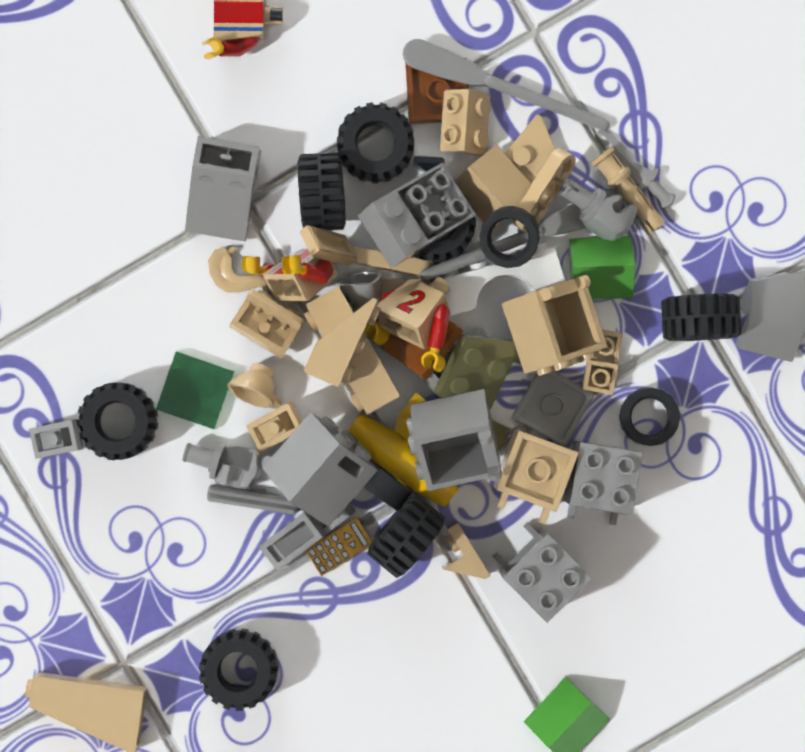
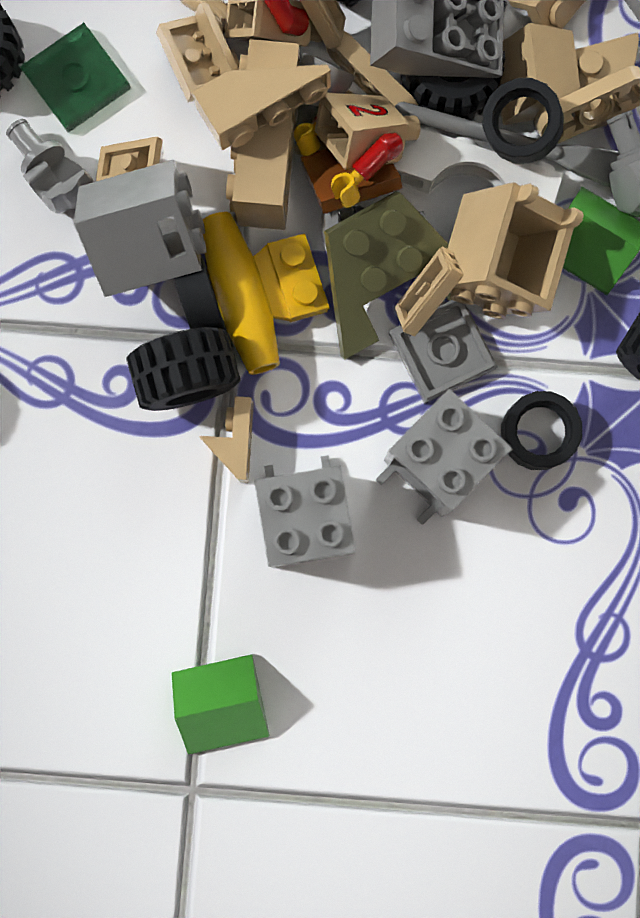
camera: 45 degrees right, 5 degrees down
light grey axle [207,485,297,515] -> none
tan piece [227,363,281,409] -> none
light grey slope [259,503,356,571] -> none
tile [305,517,372,576] -> none
light grey container [407,389,502,491] -> none
tan container [493,429,579,525] -> none
tan slope [582,329,623,395] -> none
none -> tan tile [395,246,464,337]

